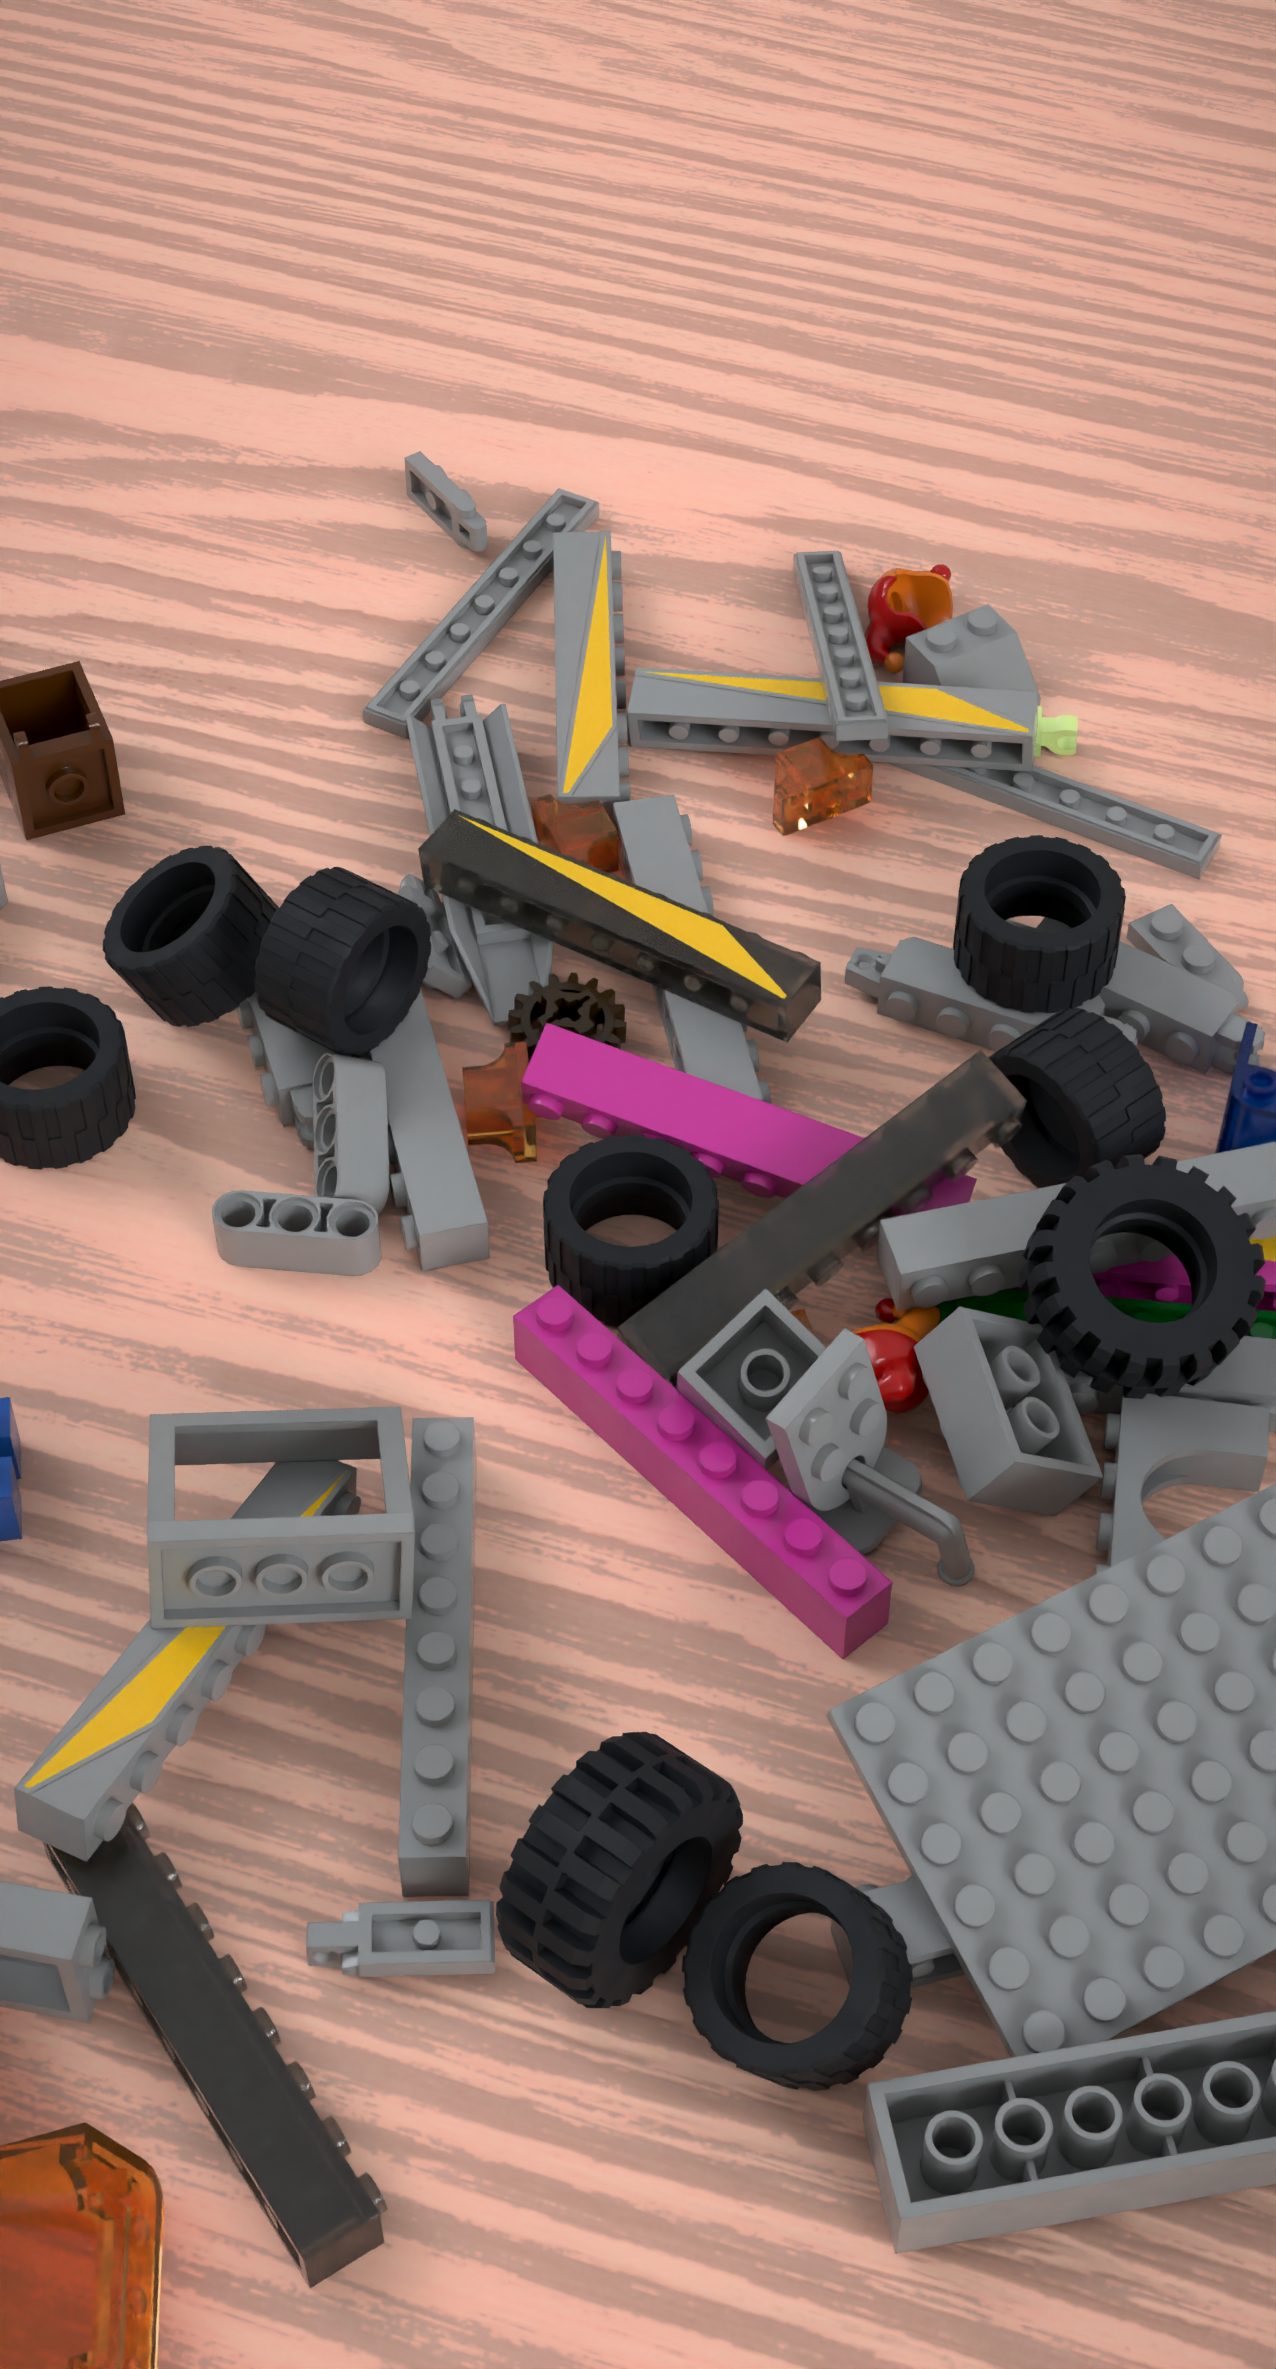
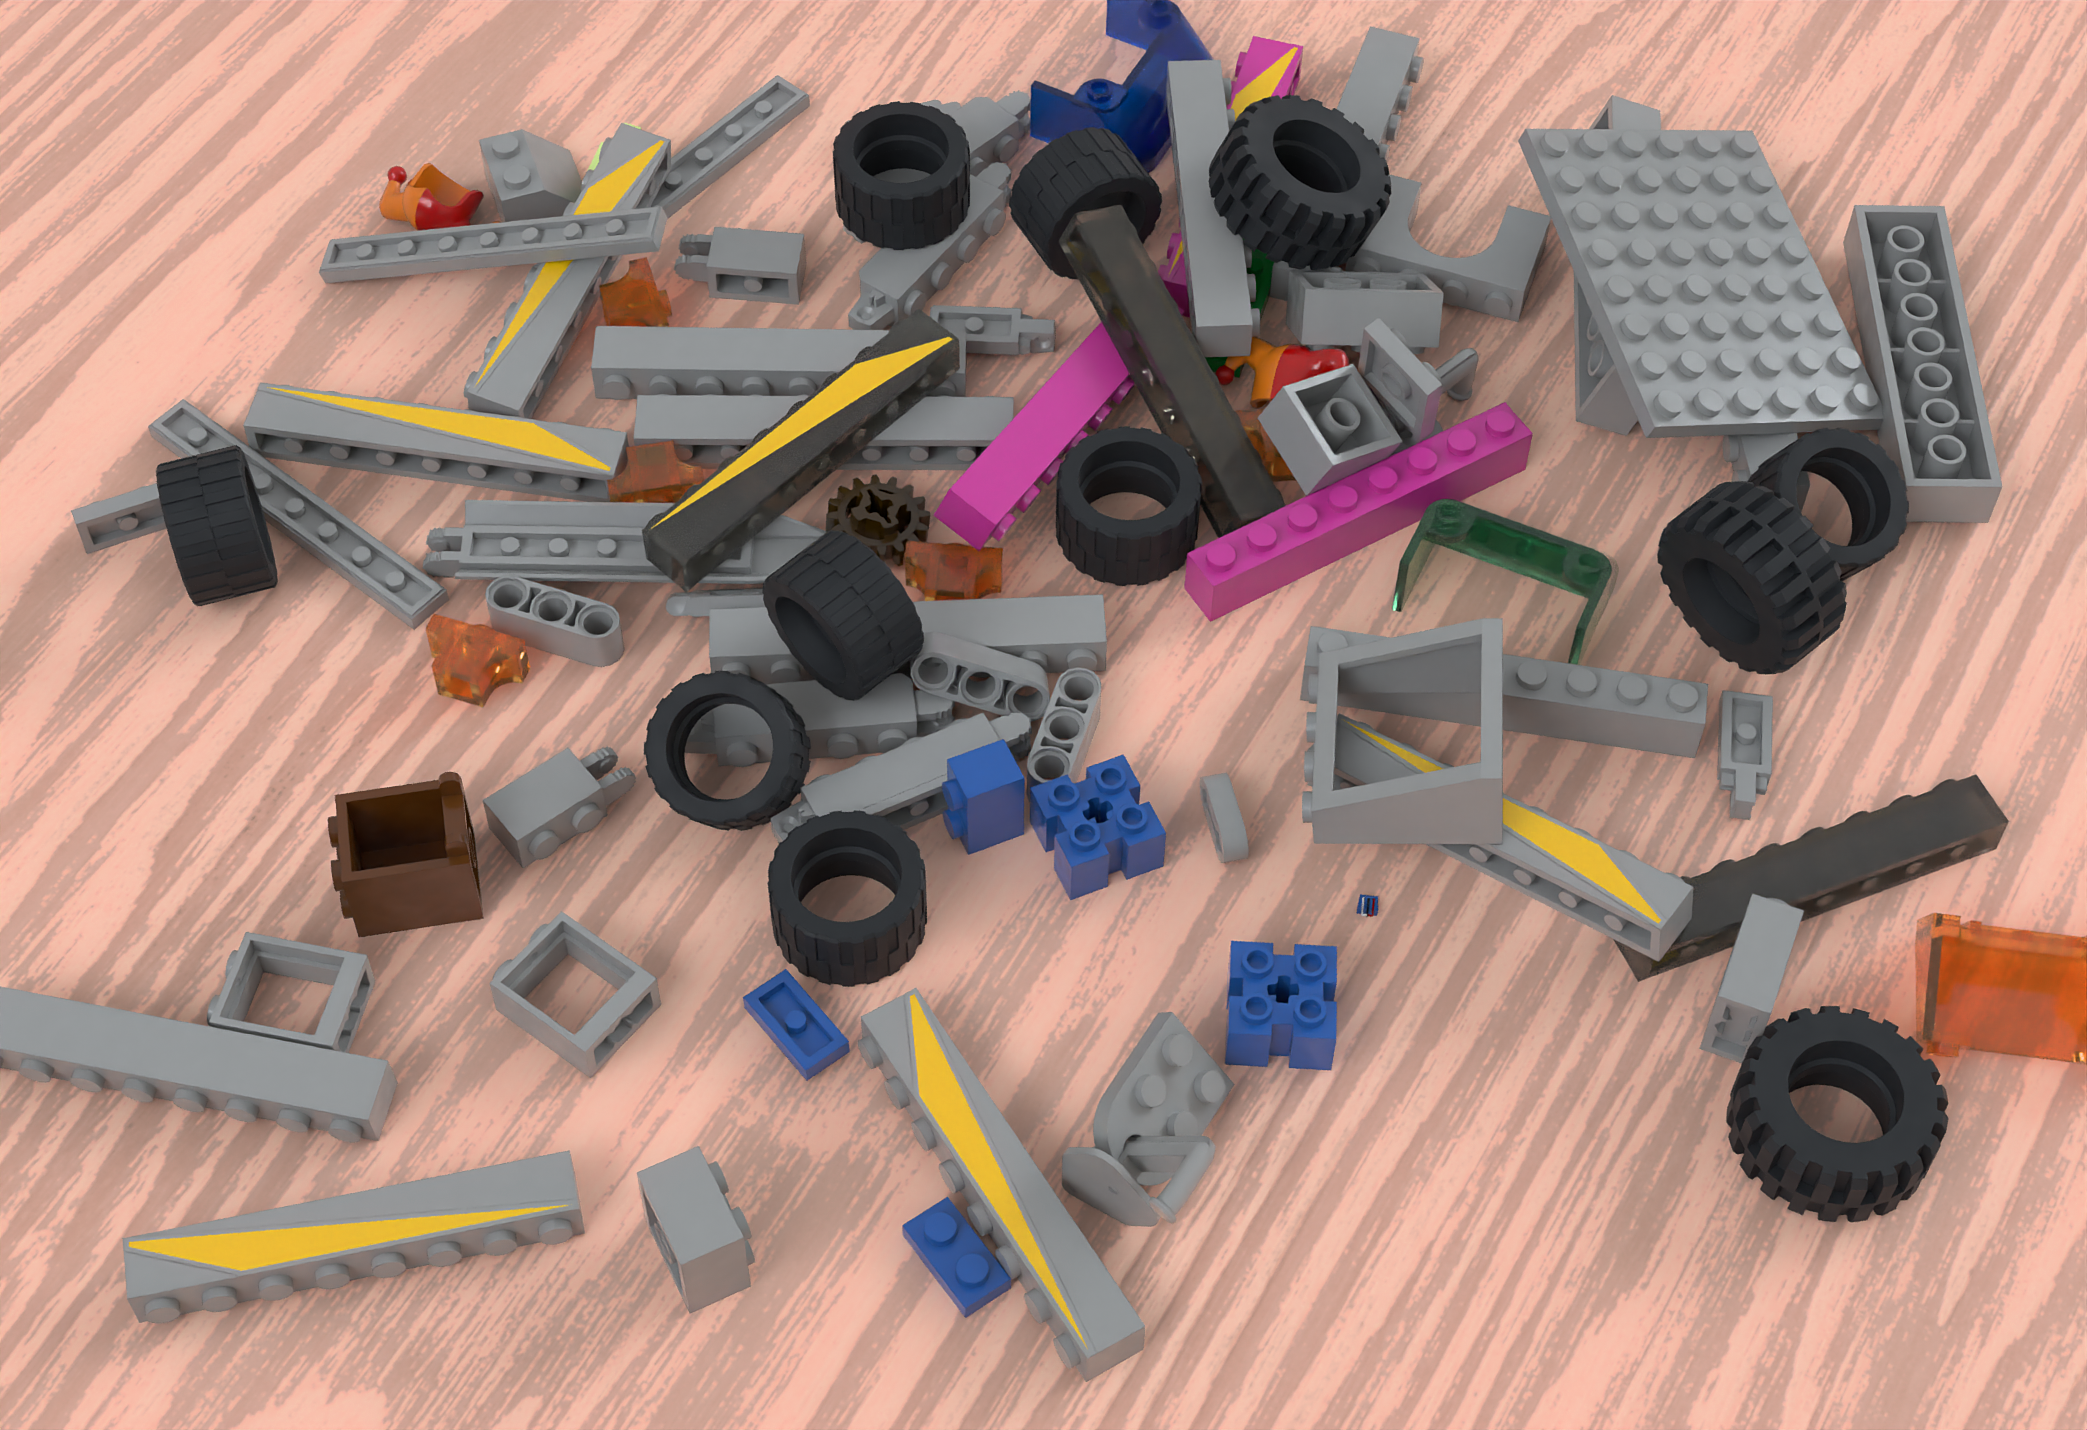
camera: 80 degrees left, 5 degrees up
none -> black tyre [156,445,278,606]
none -> clear orange brick [425,614,530,708]
none -> light grey hinge [483,746,636,868]
none -> light grey beam [485,576,625,667]
none -> light grey brick [591,326,967,400]
none -> light grey hinge [674,227,806,305]
none -> light grey hinge [770,711,1032,843]
none -> light grey hinge [928,305,1056,355]
none -> blue brick [942,739,1025,855]
none -> blue brick [1030,754,1166,900]
none -> light grey beam [1200,773,1249,863]
none -> blue piece [1357,894,1379,917]
none -> clear green windscreen [1392,499,1619,665]

